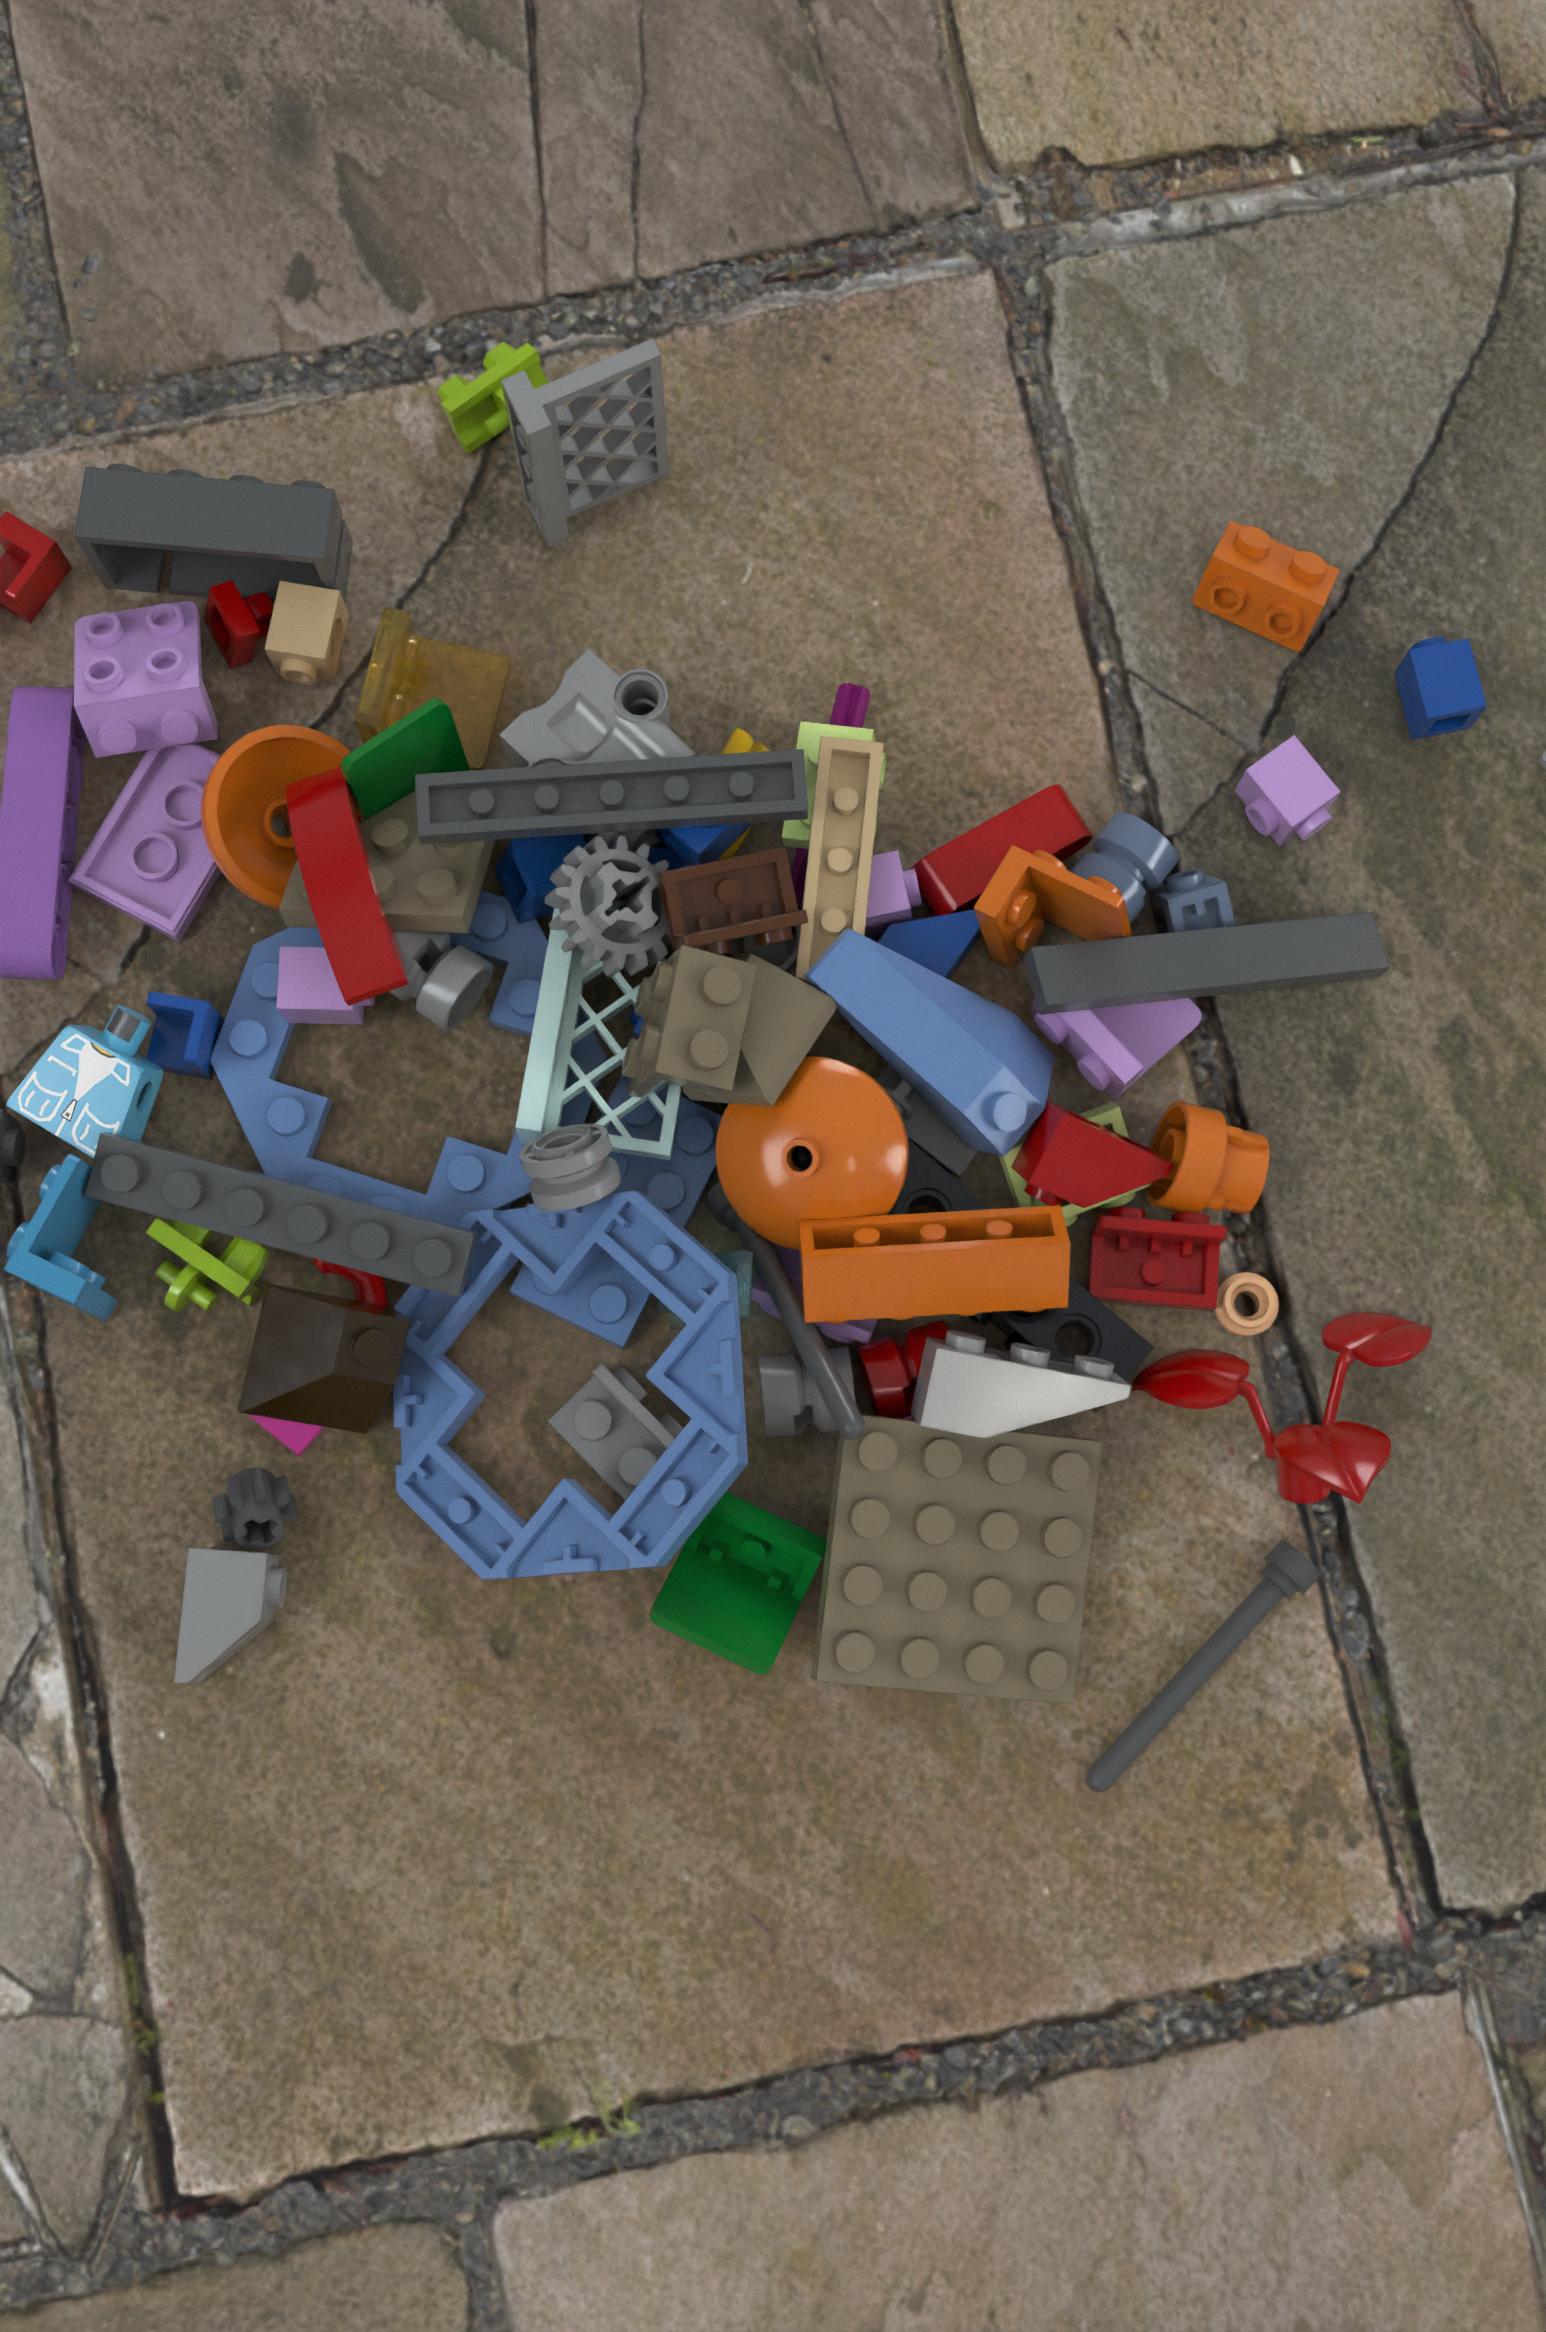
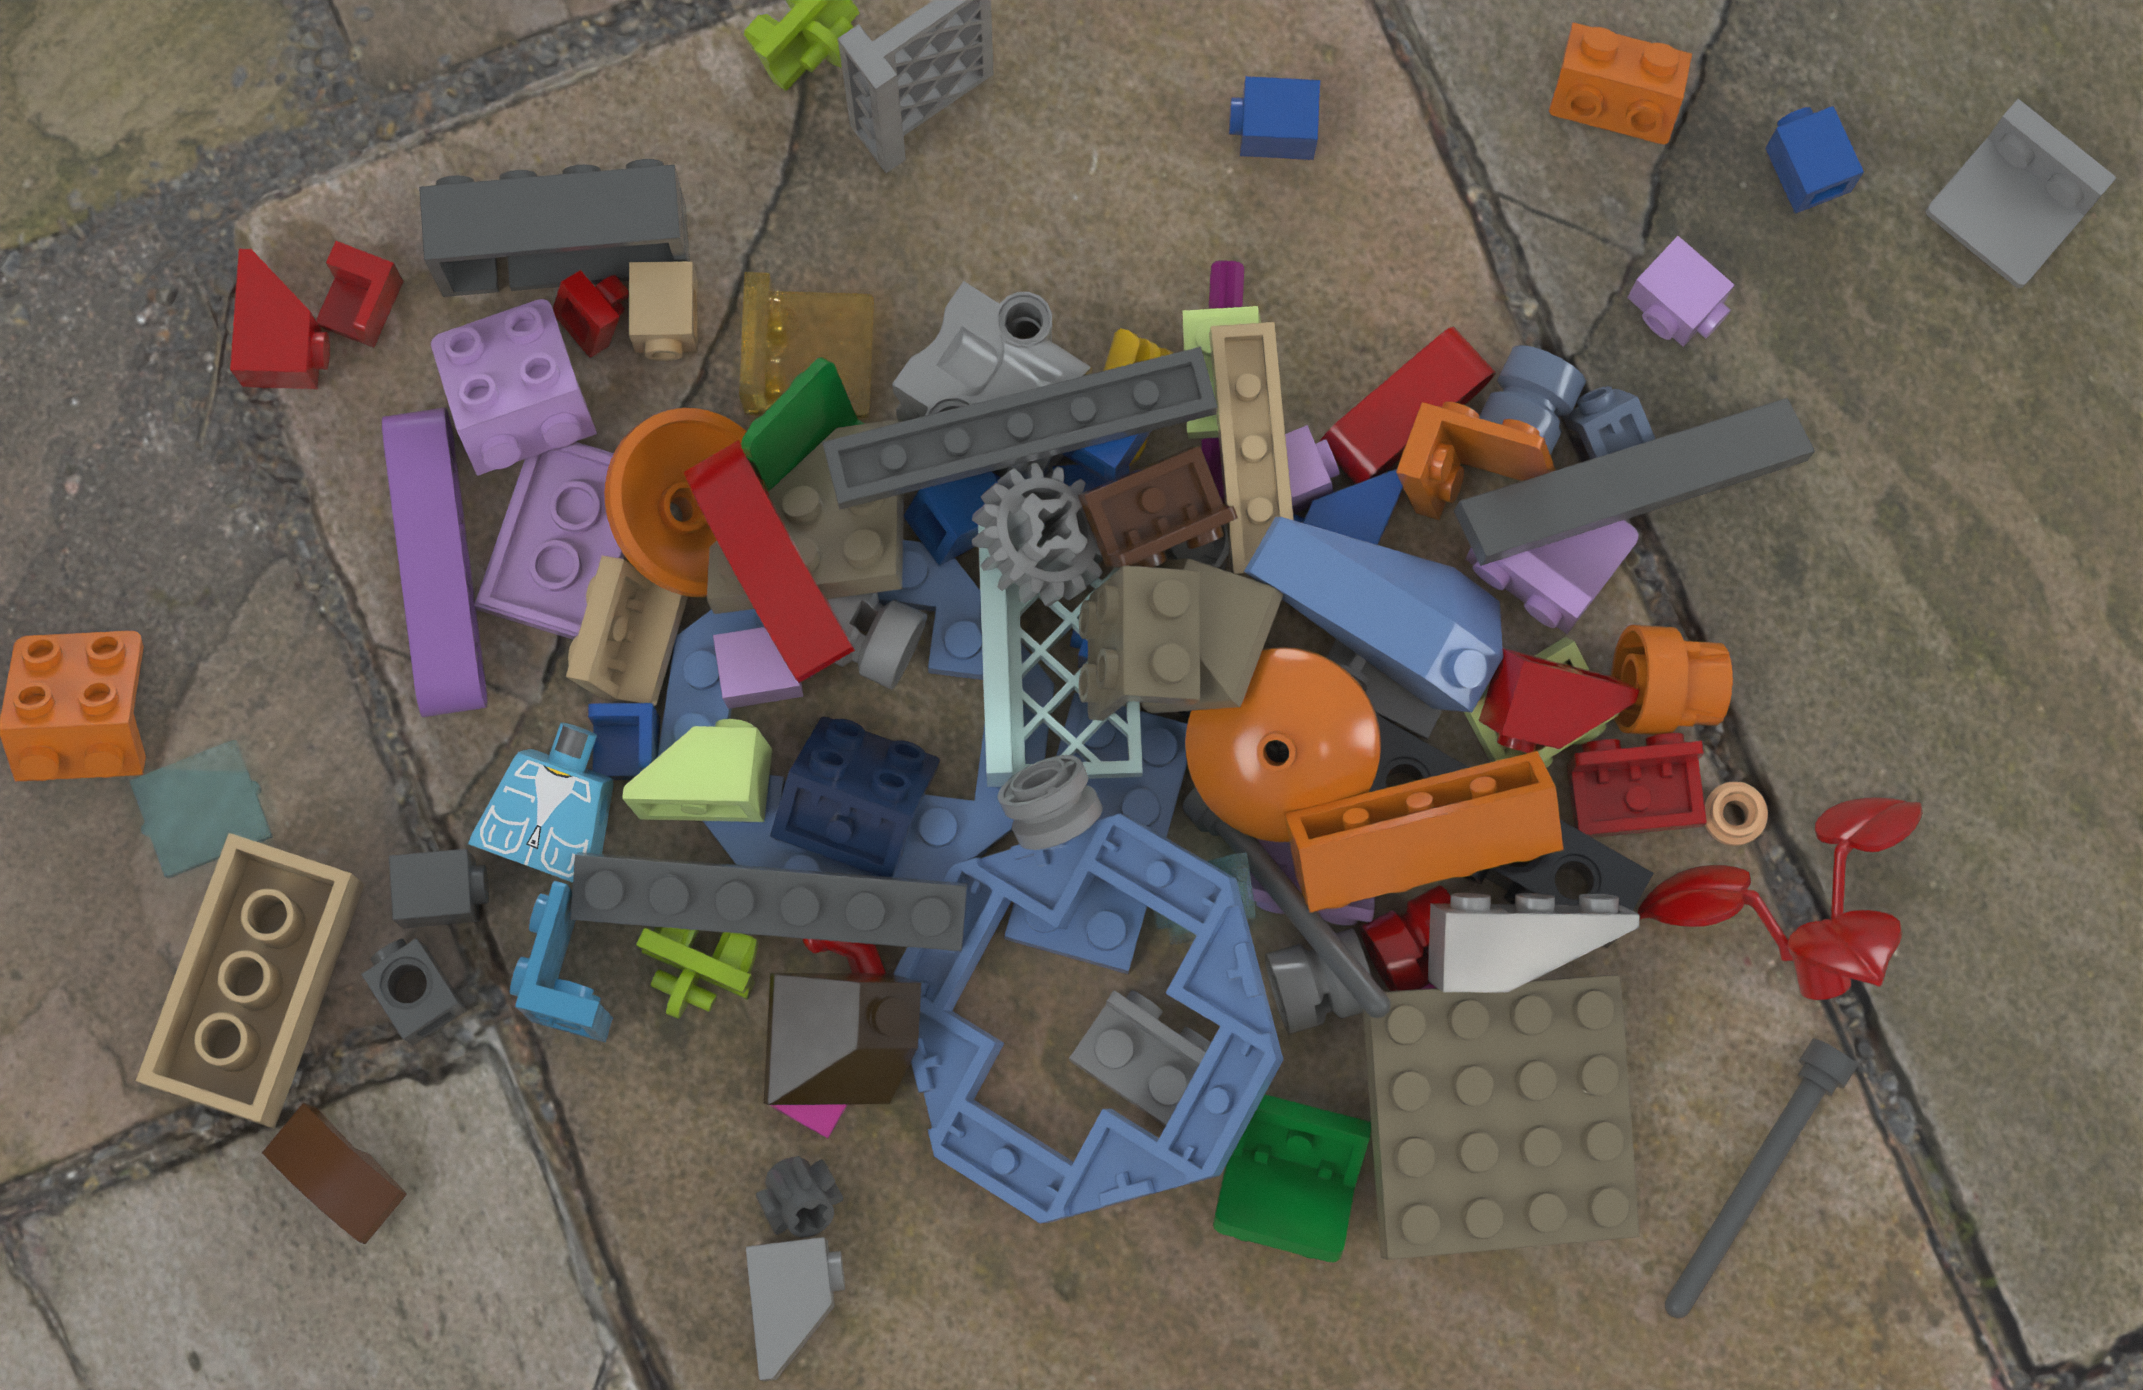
camera: 10 degrees left, 0 degrees up
none -> tan bracket [566,555,688,706]
none -> yellowish green slope [622,719,772,822]
none -> dark blue bracket [770,716,940,877]
none -> blue brick [1229,76,1320,160]

